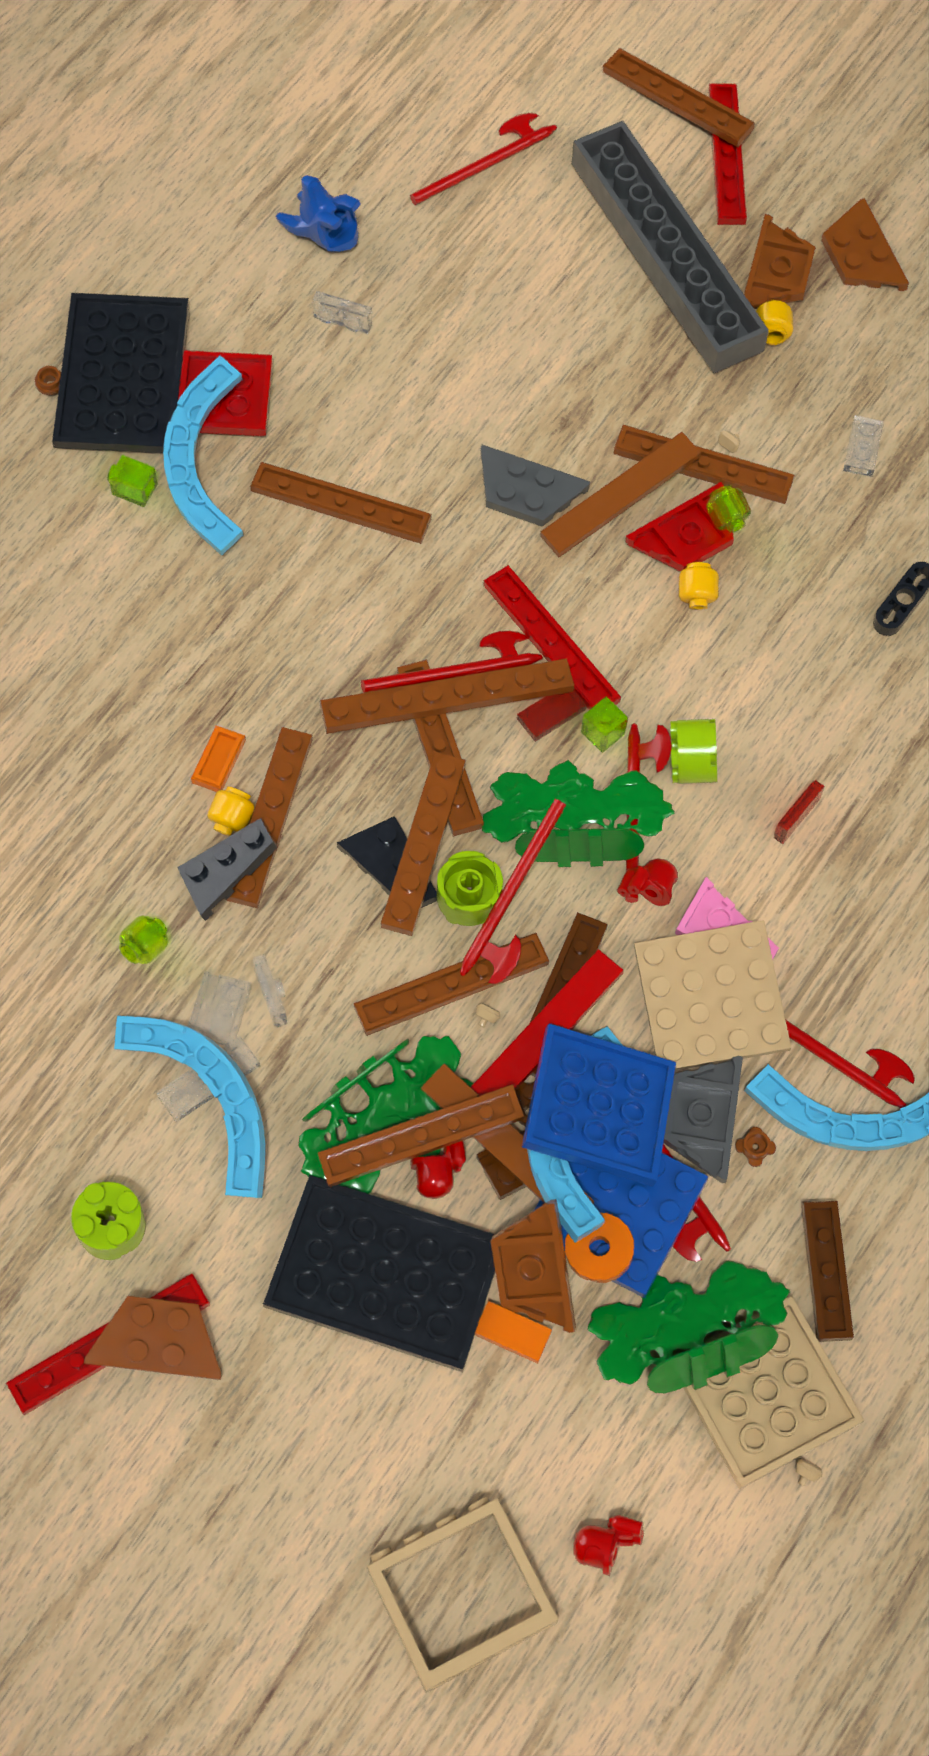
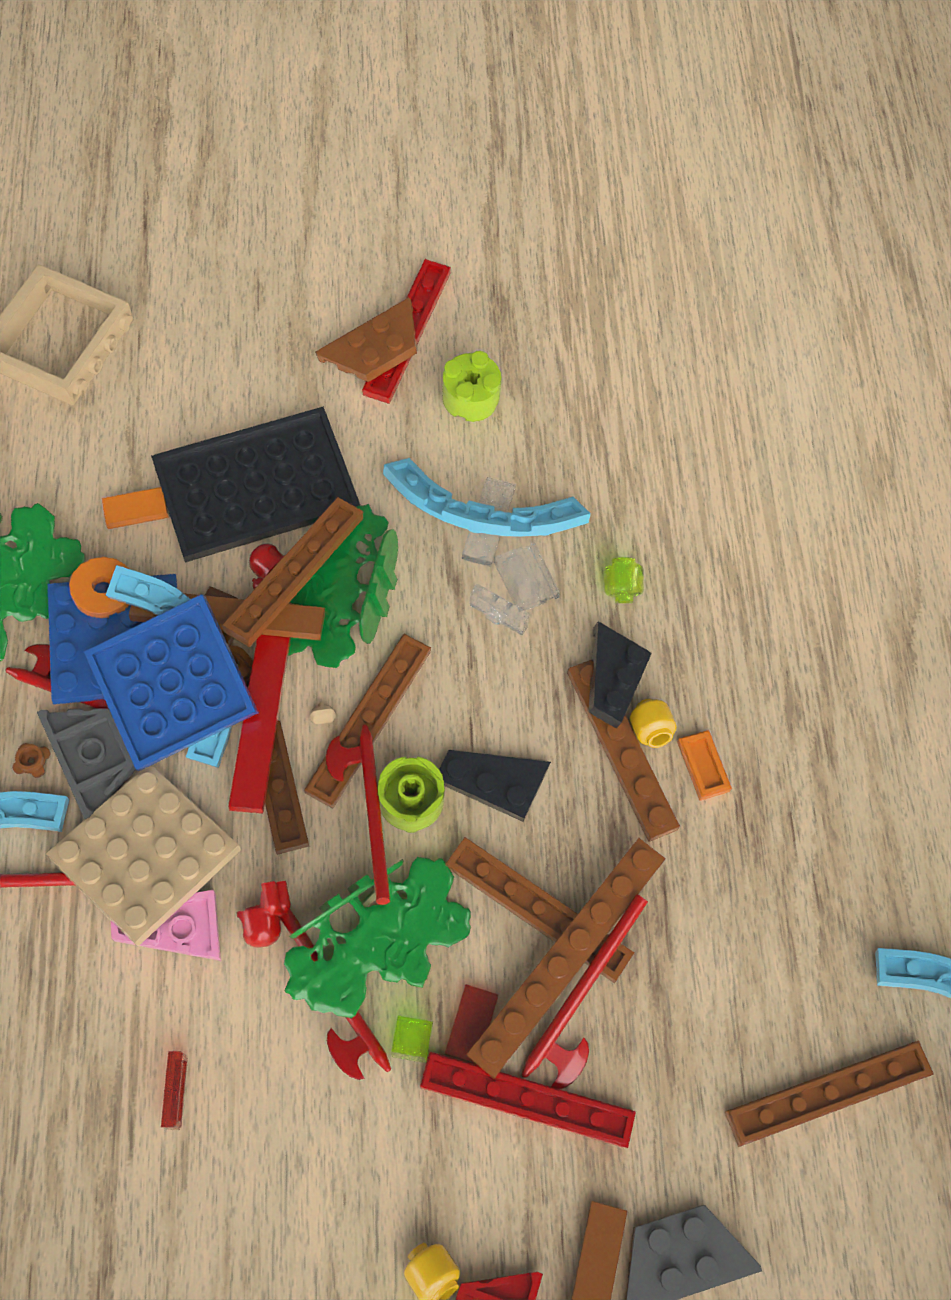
camera: 140 degrees right, 0 degrees up
dark orange plate [381,752,466,936] -> none
dark orange wing [491,1199,576,1333] -> none
lime brick [670,719,718,784] -> none

